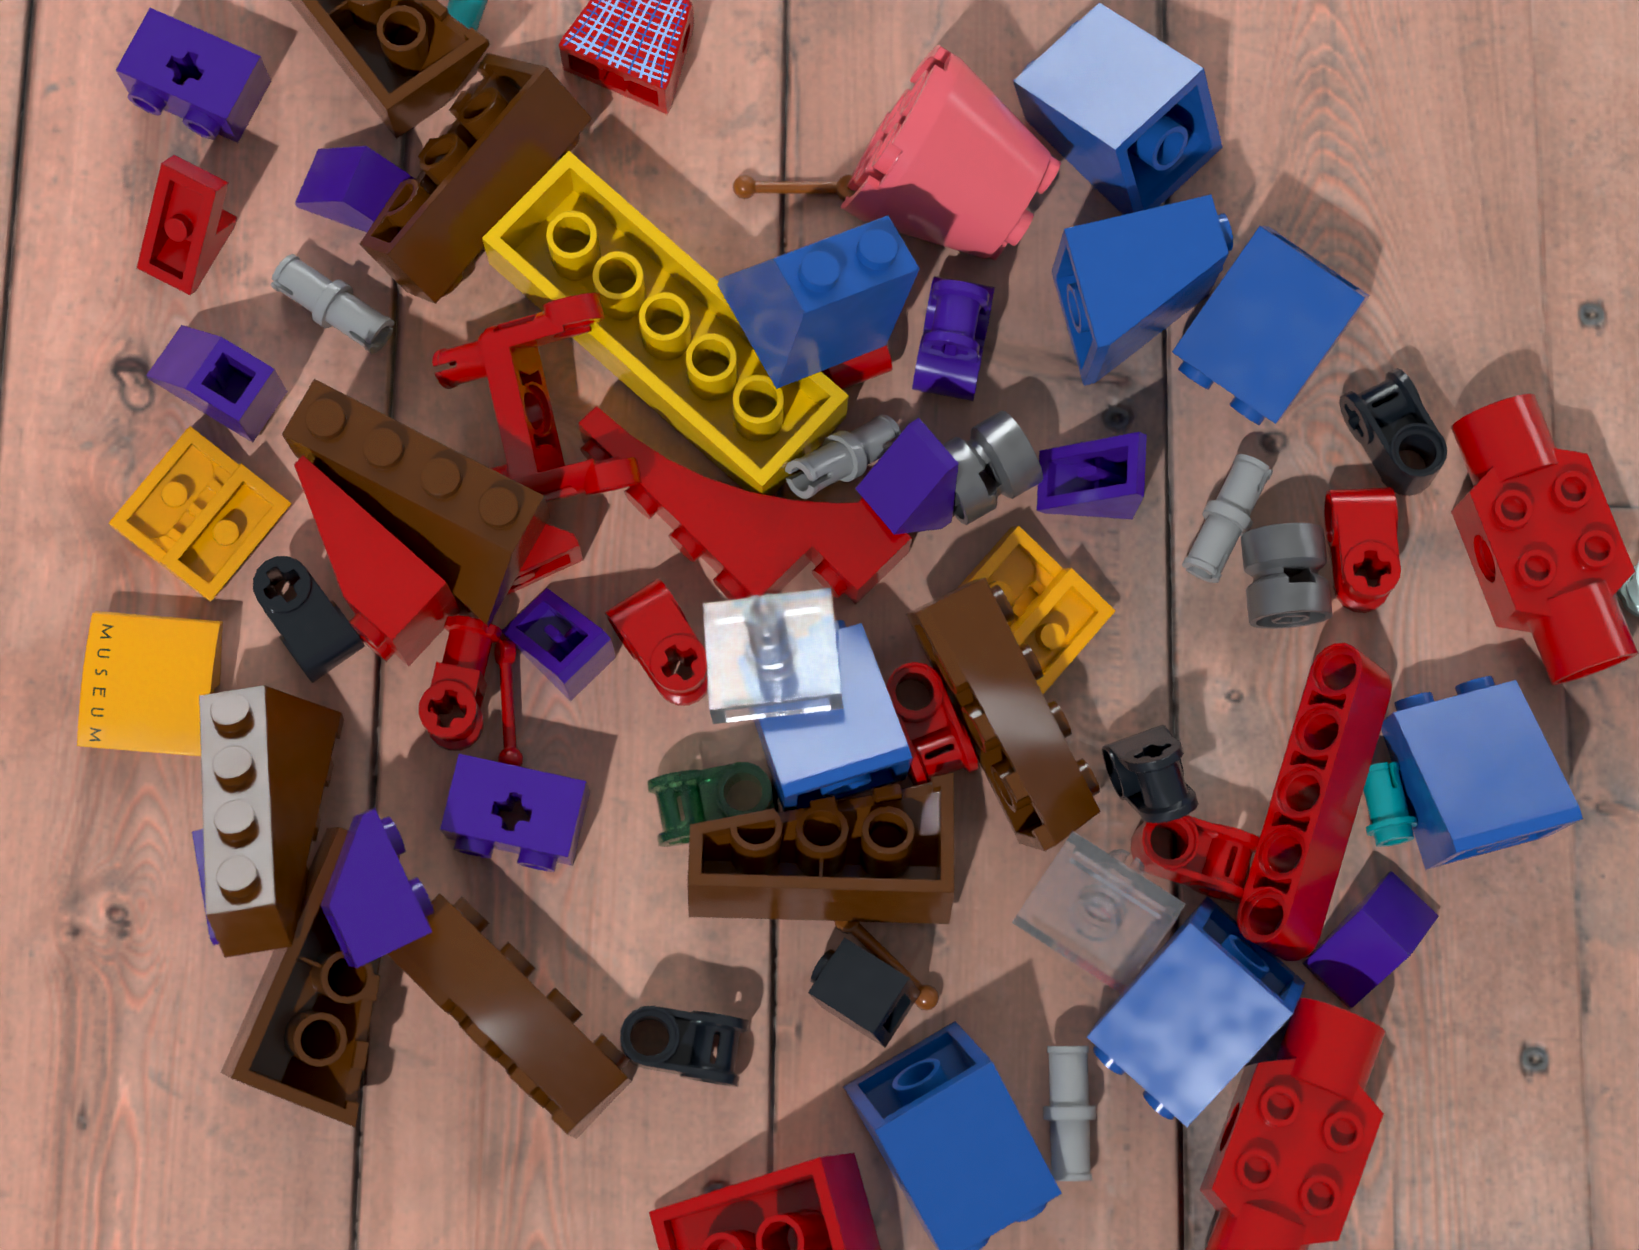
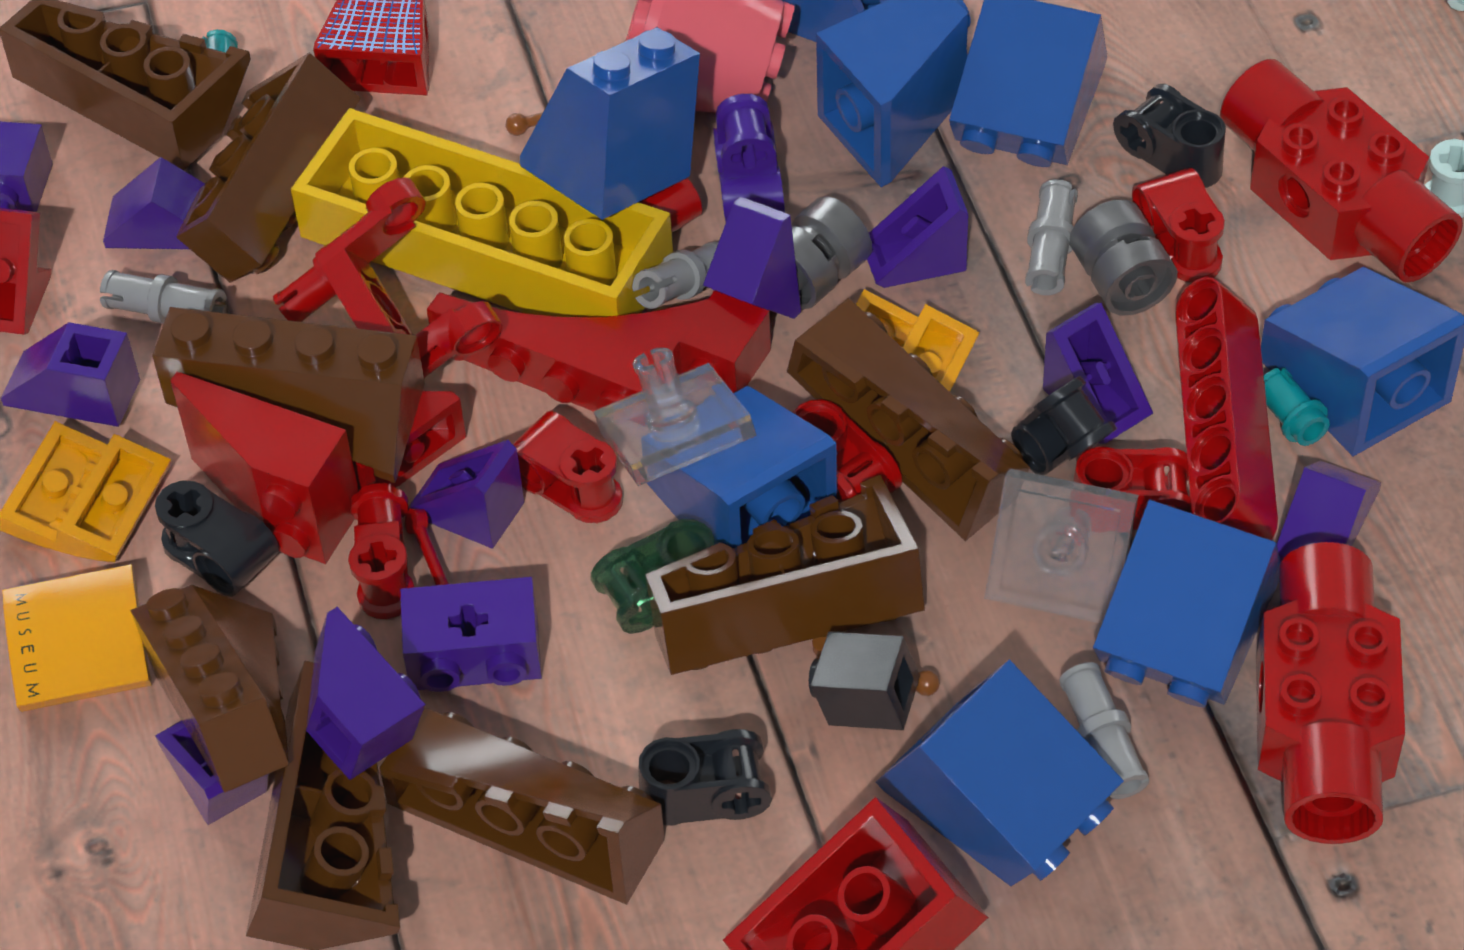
camera: 10 degrees left, 25 degrees down
none -> dark purple slope [1043,303,1153,444]

